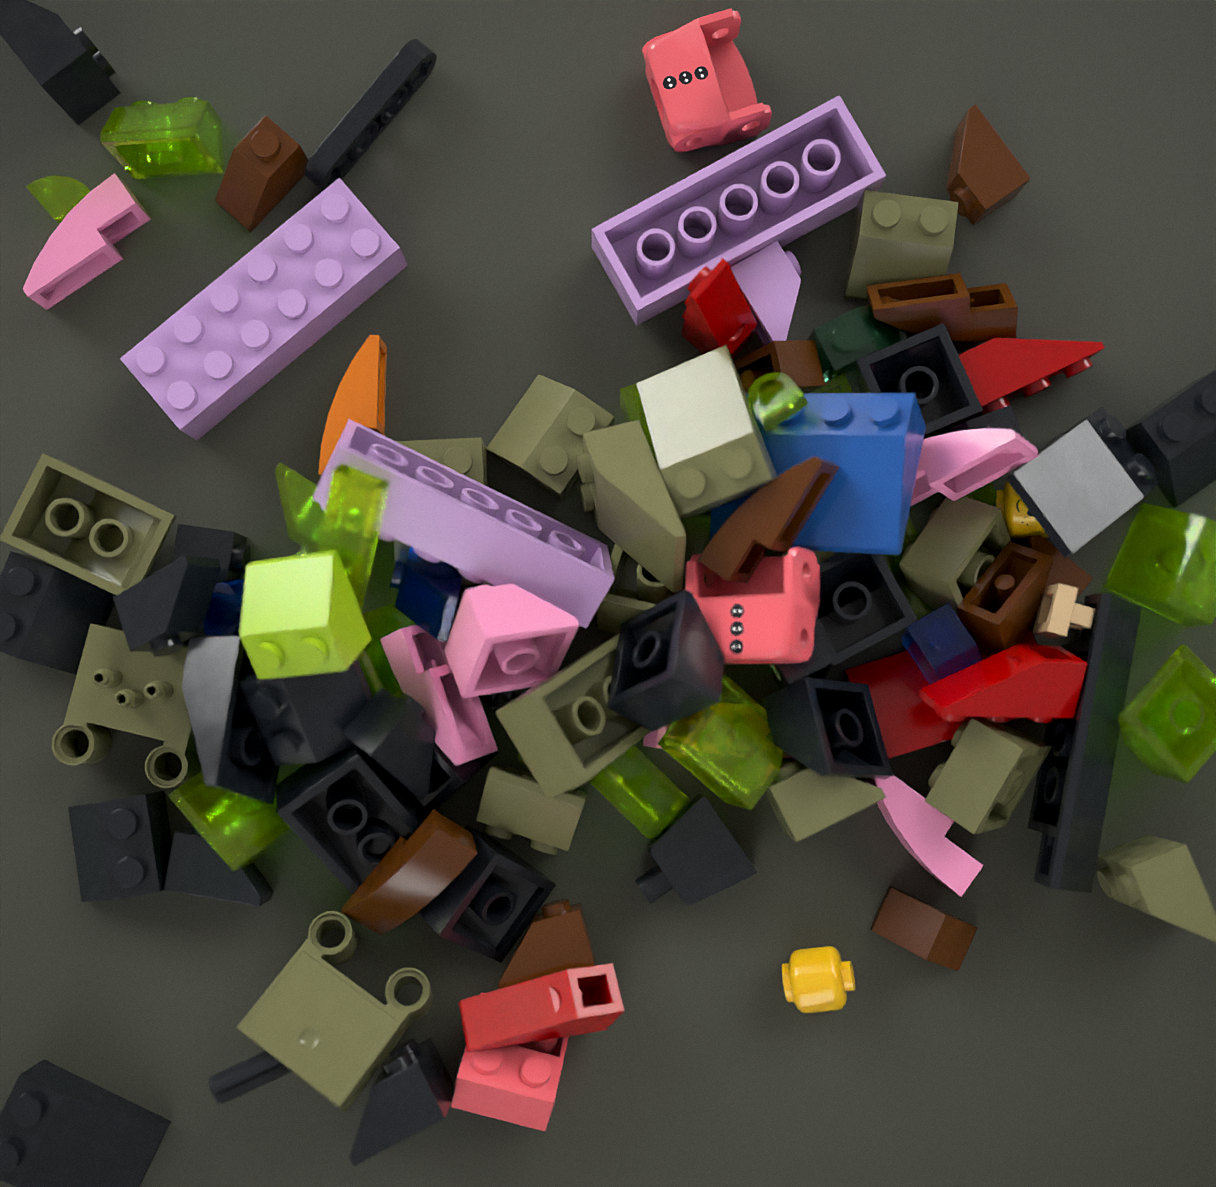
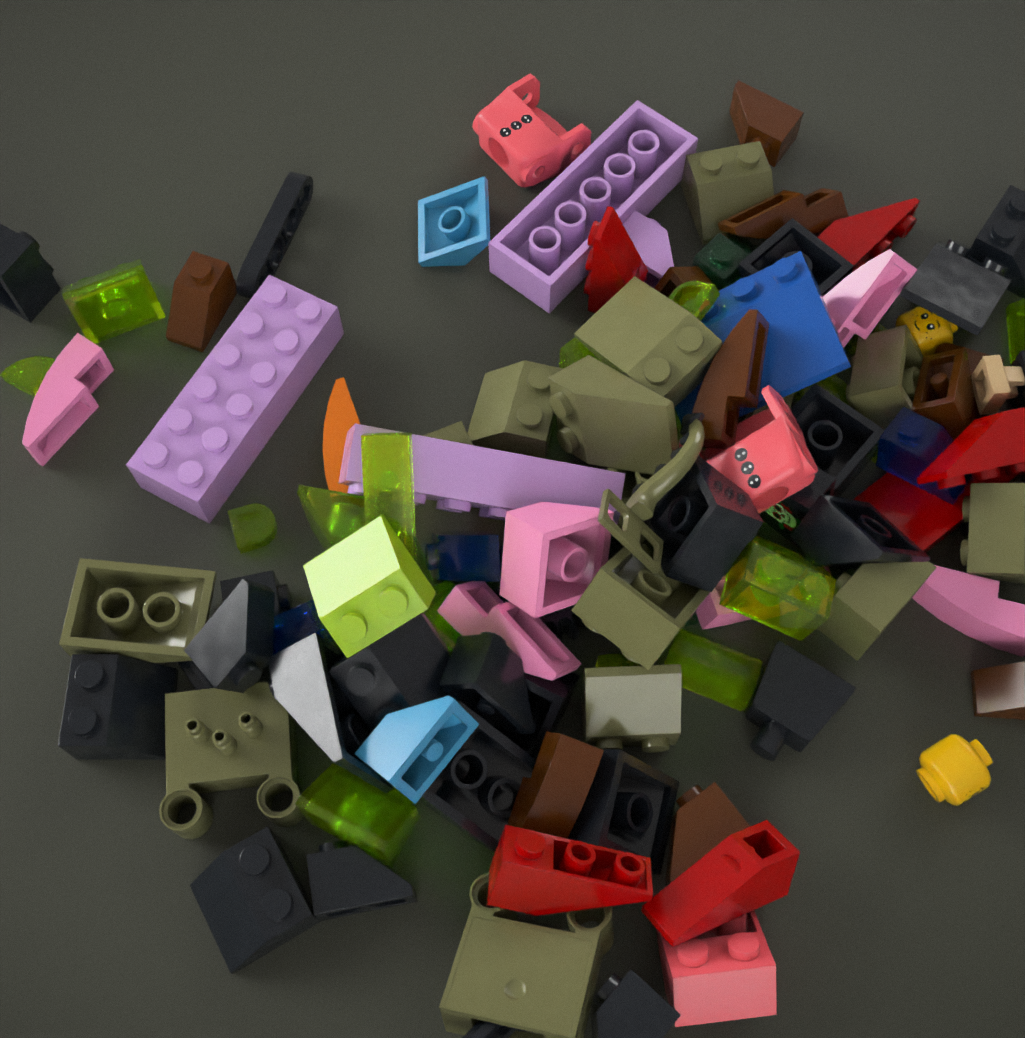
camera: 20 degrees left, 20 degrees down
none -> clear neon green tile [227,503,278,554]
none -> dark azure slope [355,695,479,804]
none -> dark azure slope [418,176,490,267]
none -> red slope [487,825,653,916]
none -> olive piece [598,413,705,575]

